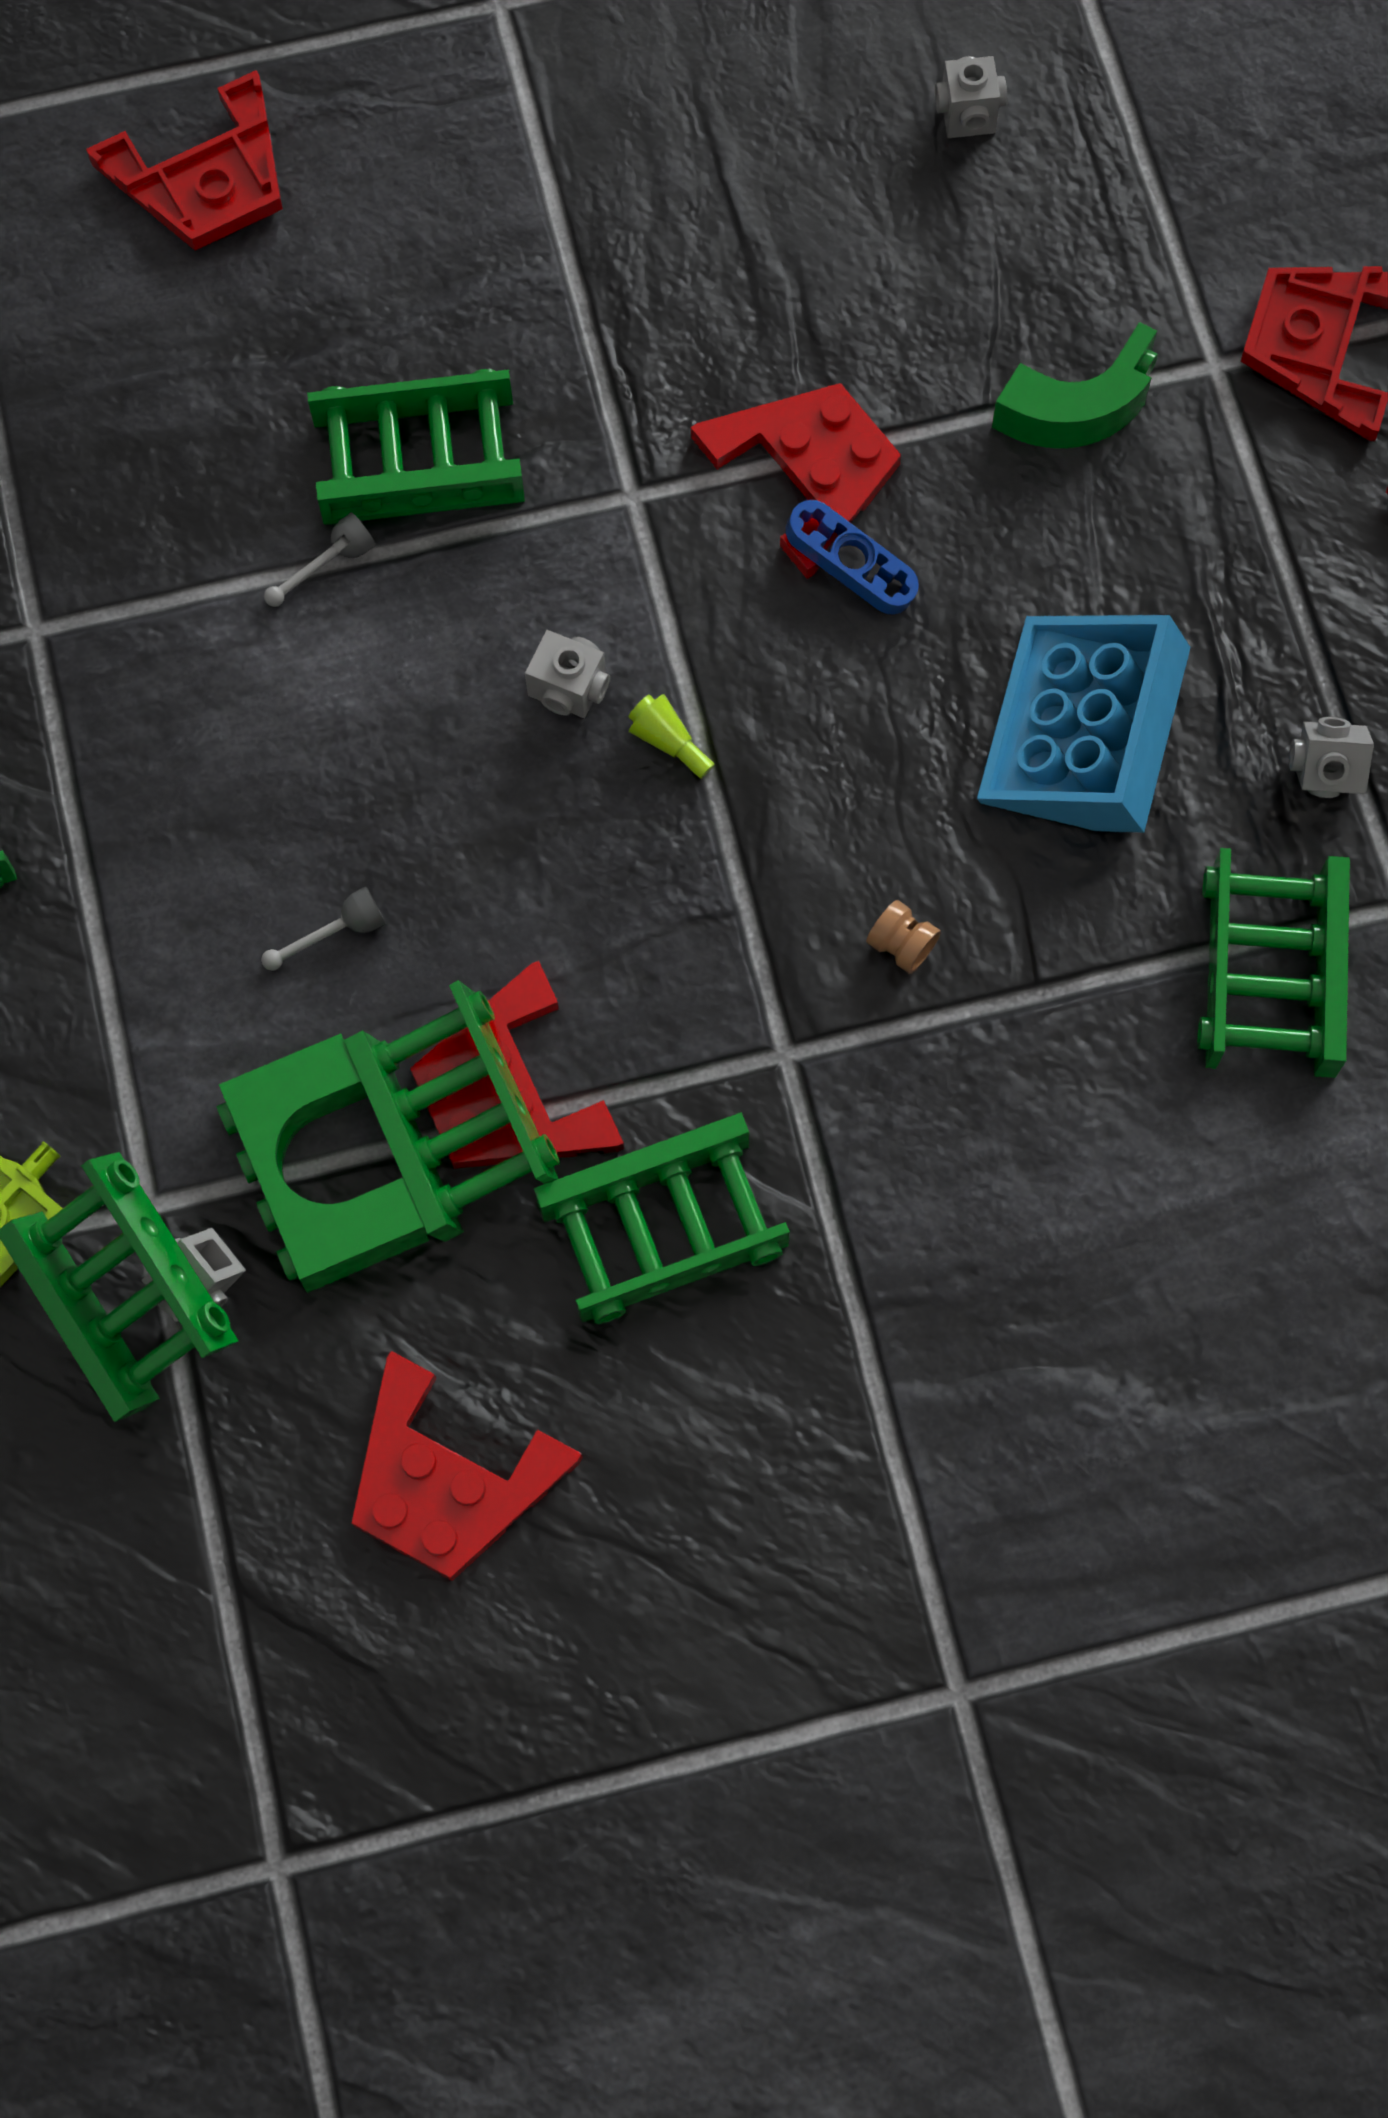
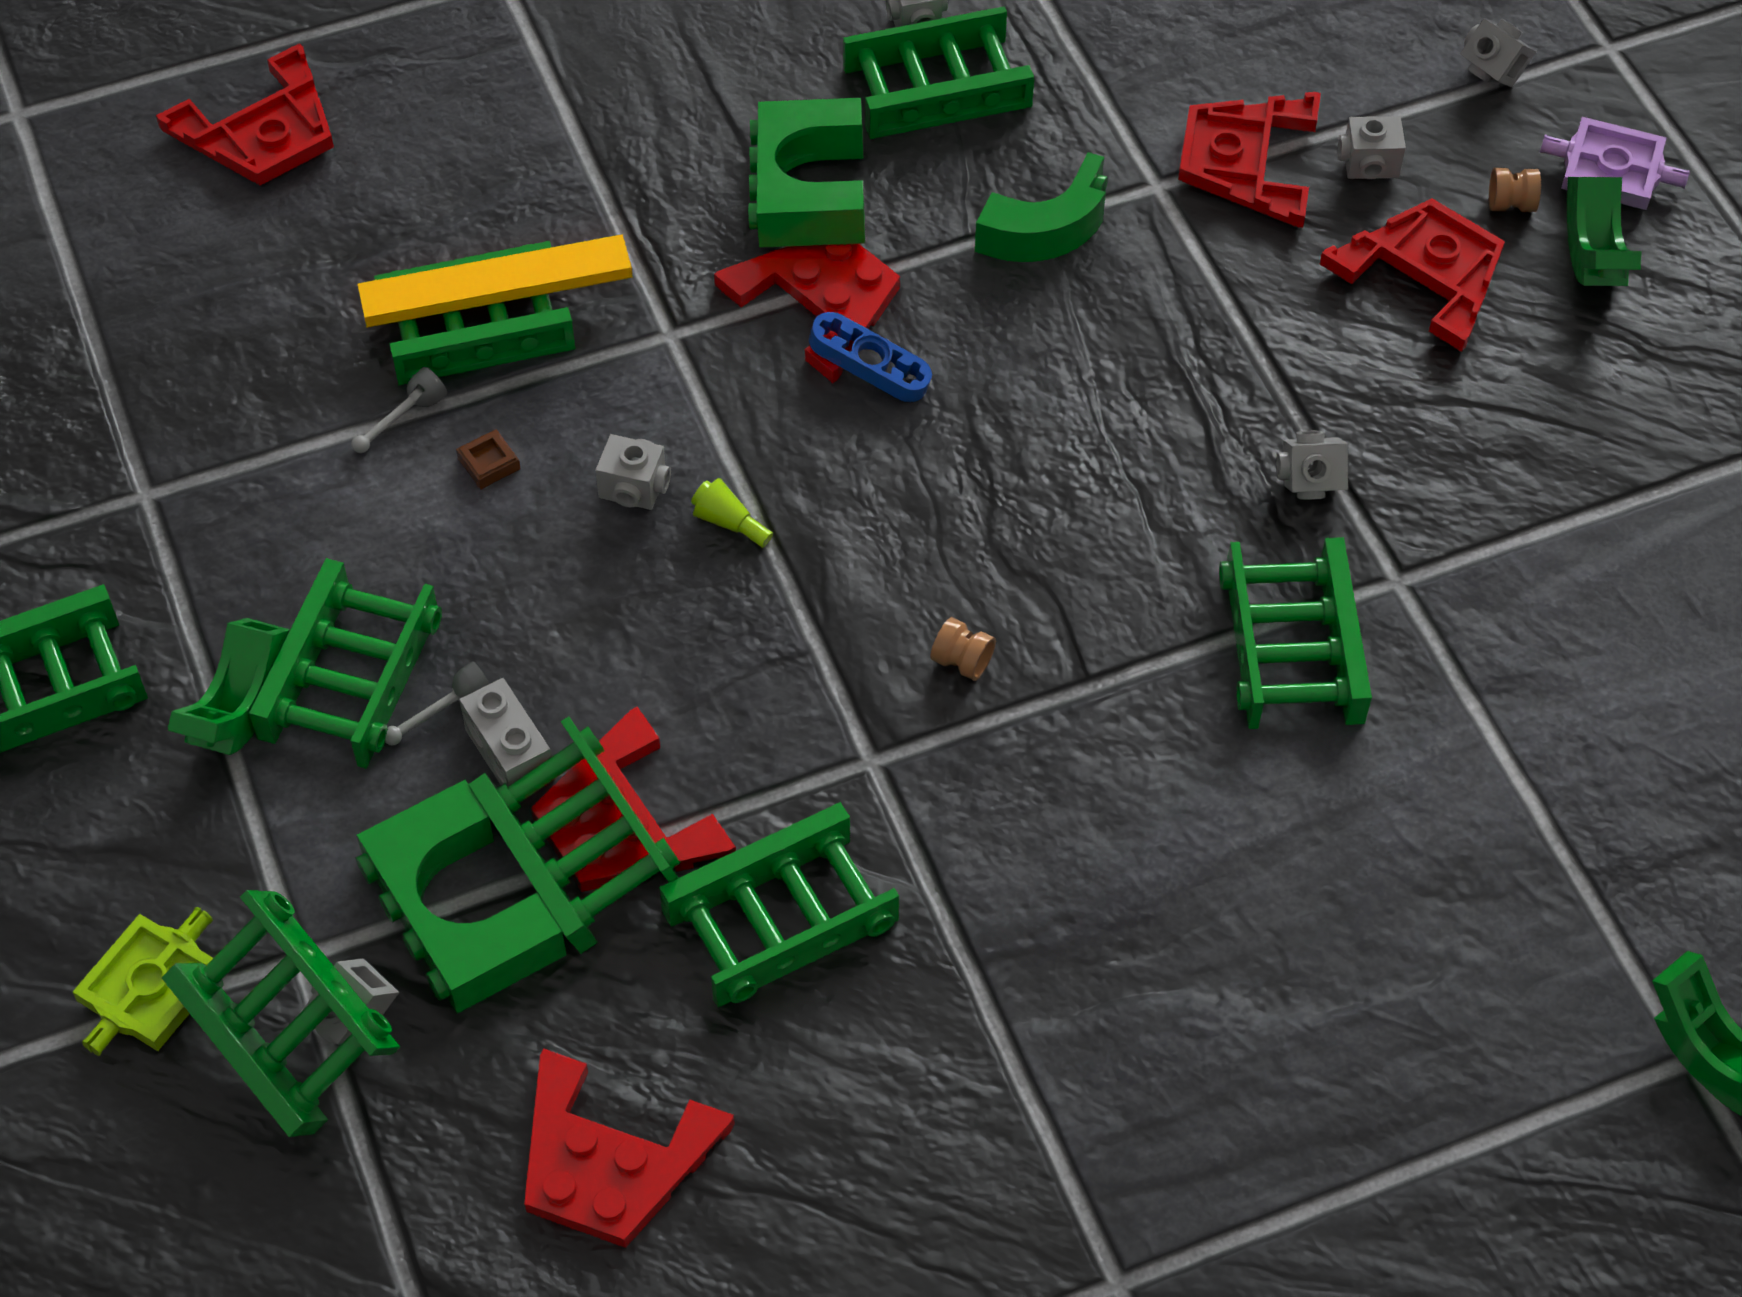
camera: 10 degrees left, 15 degrees down
dark azure slope [977,615,1191,833] -> none
none -> green arch [168,618,290,755]
none -> green fence [249,558,442,769]
none -> yellow tile [358,234,633,328]
none -> reddish brown tile [456,429,521,490]
none -> light grey brick [459,678,555,786]
none -> green arch [748,98,865,248]
none -> green fence [843,6,1034,139]

